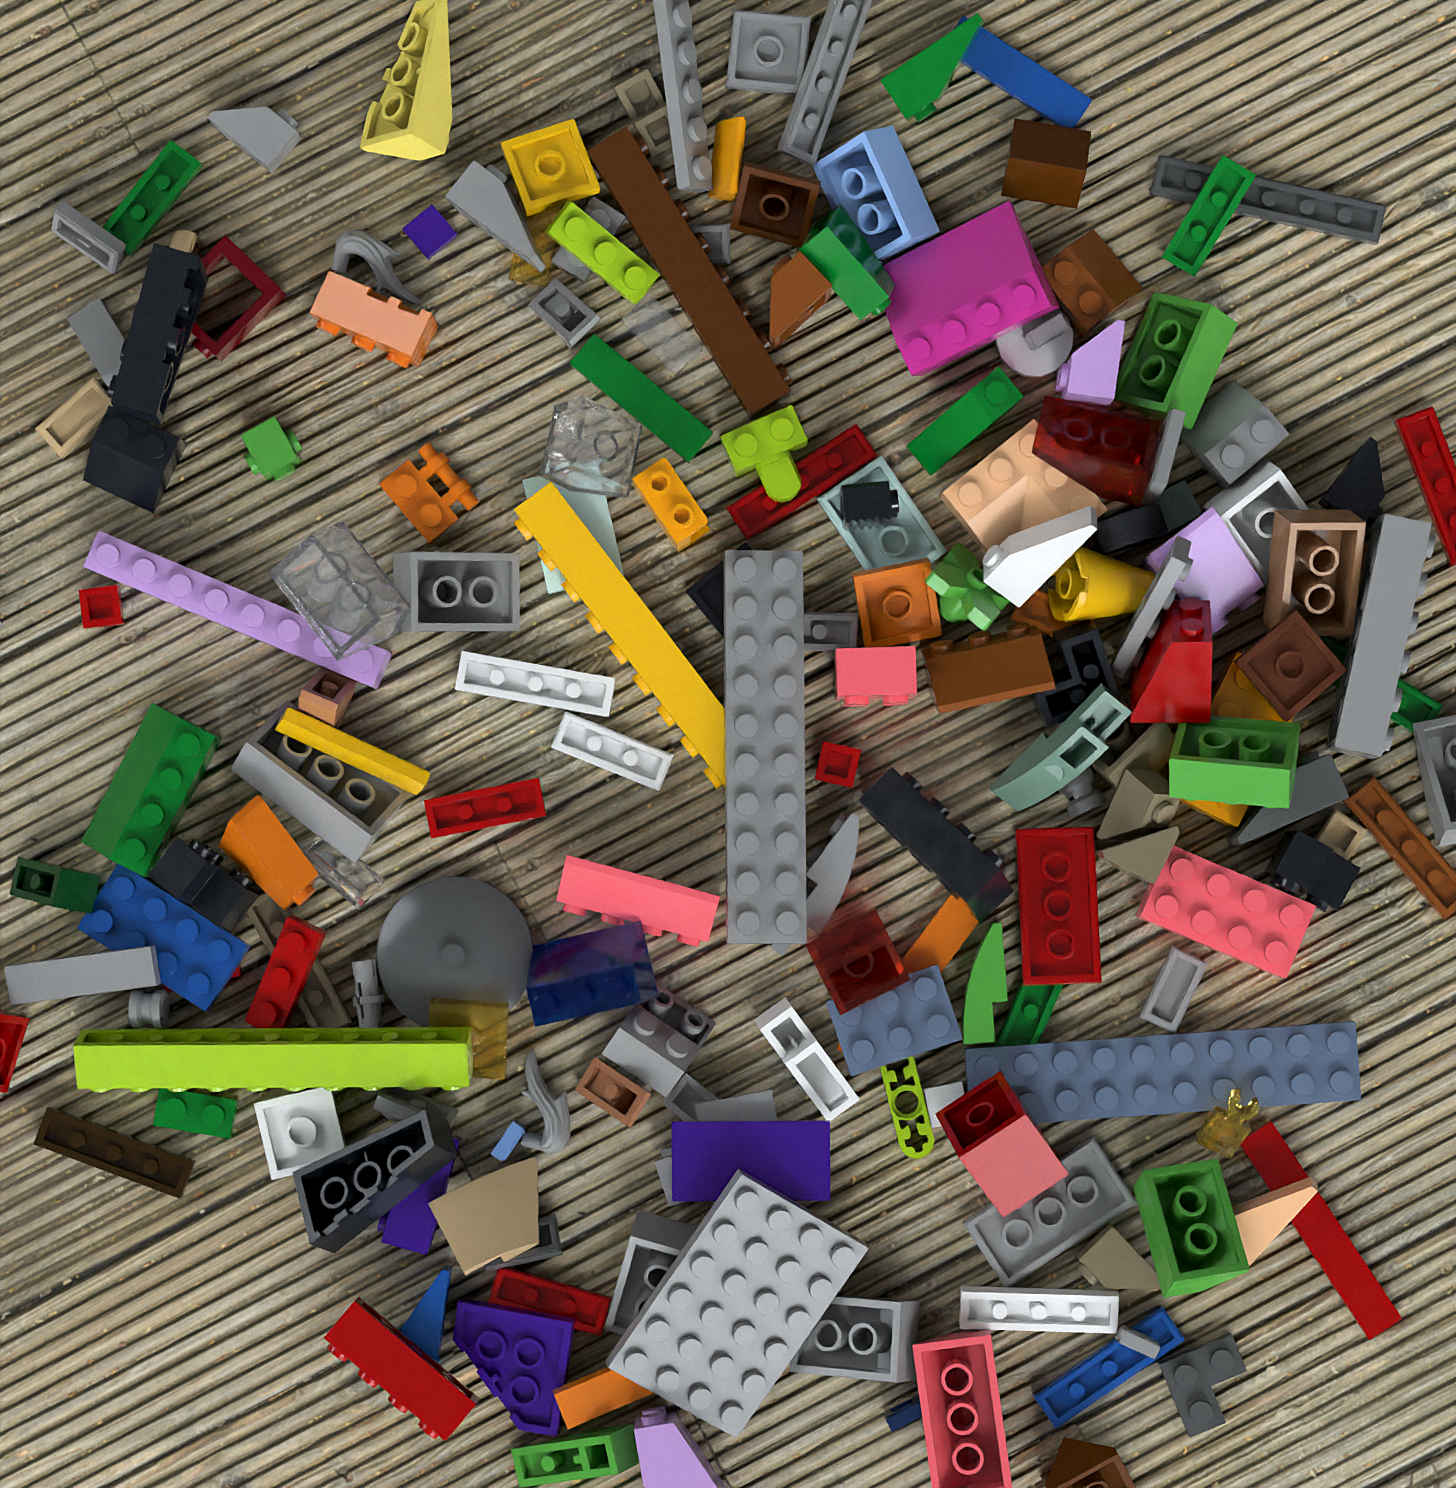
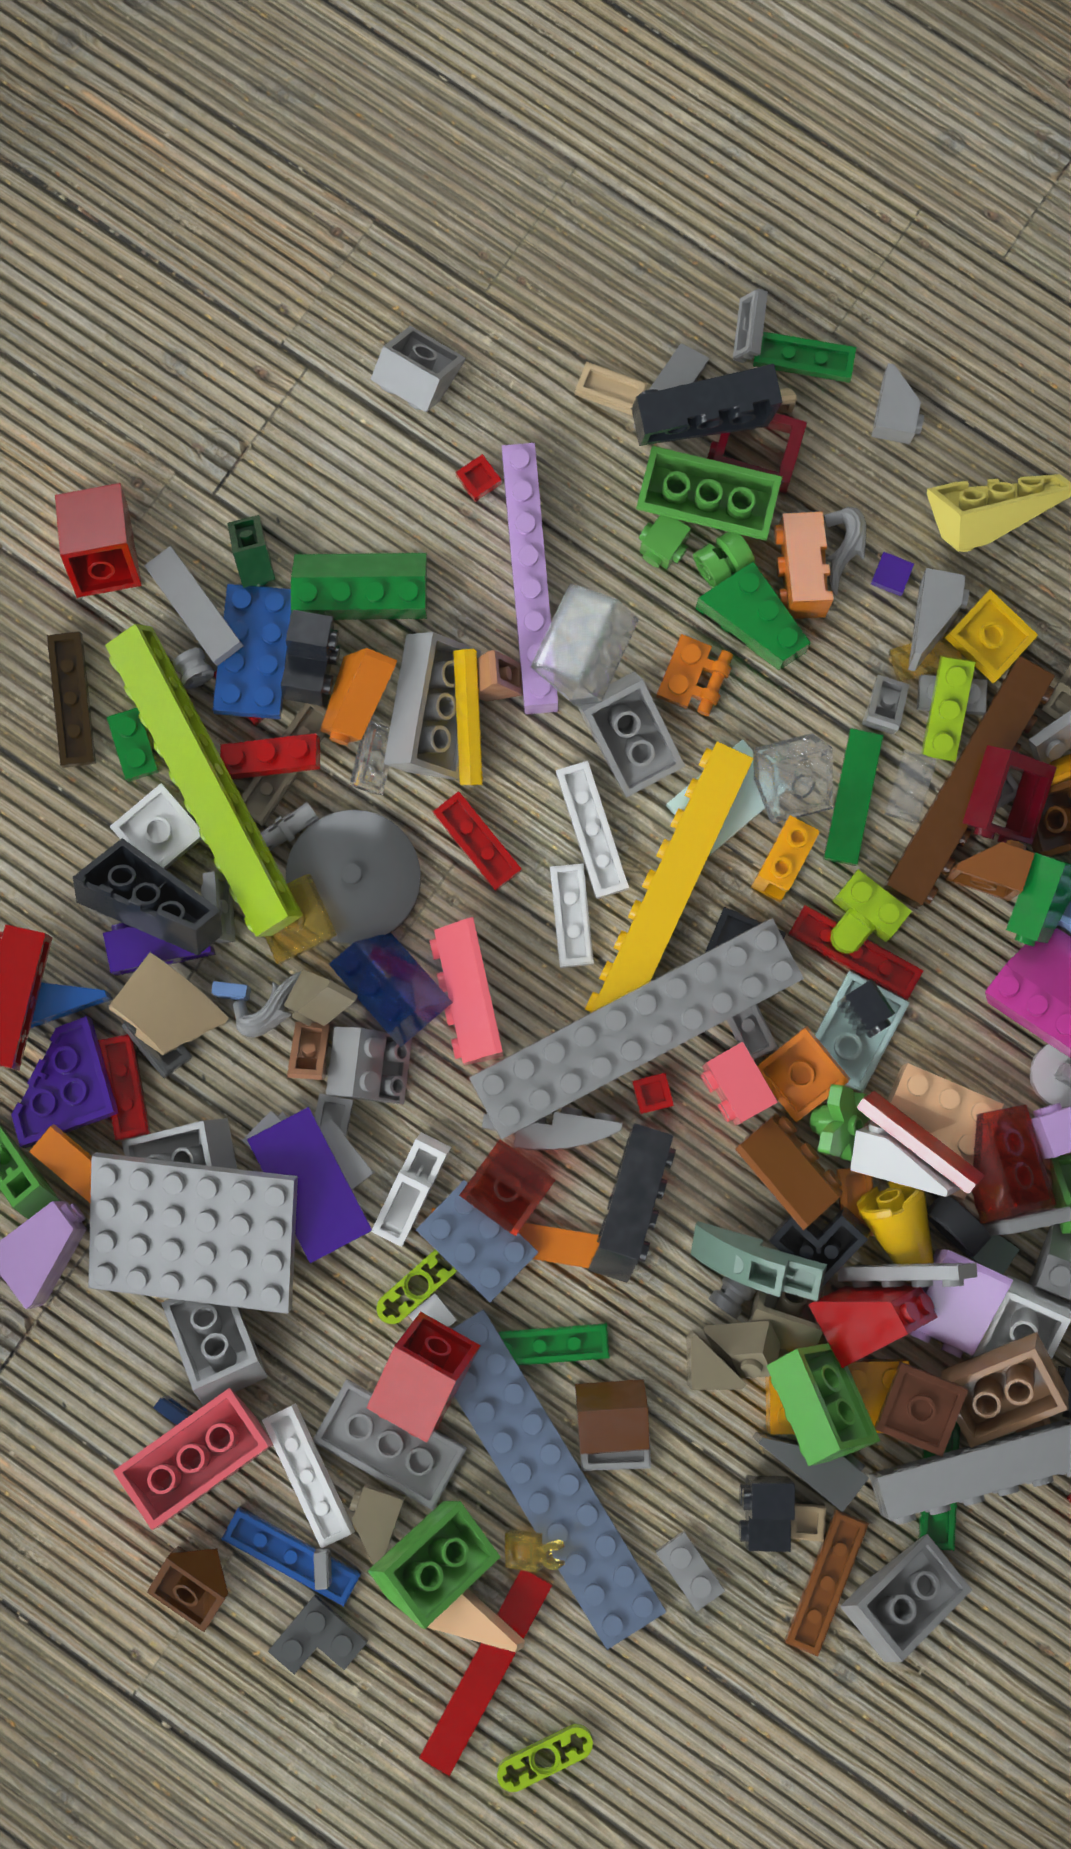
camera: 60 degrees right, 5 degrees down
black slope [83,405,187,513] -> none
green slope [906,367,1024,476] -> none
bright green slope [961,922,1008,1044] -> none
red tile [1015,826,1102,986] -> none
coral brick [1135,846,1316,979] -> none
none -> dark tan slope [284,969,358,1026]
none -> lime beam [497,1724,593,1792]
none -> reddish brown slope [575,1379,650,1455]
none -> bright green slope [636,446,782,541]
none -> light grey plate [656,1531,725,1612]
none -> bright green wheel [693,531,756,588]
none -> green wedge [695,562,811,670]
none -> tile [857,1091,985,1194]
none -> dark red window [962,745,1057,845]

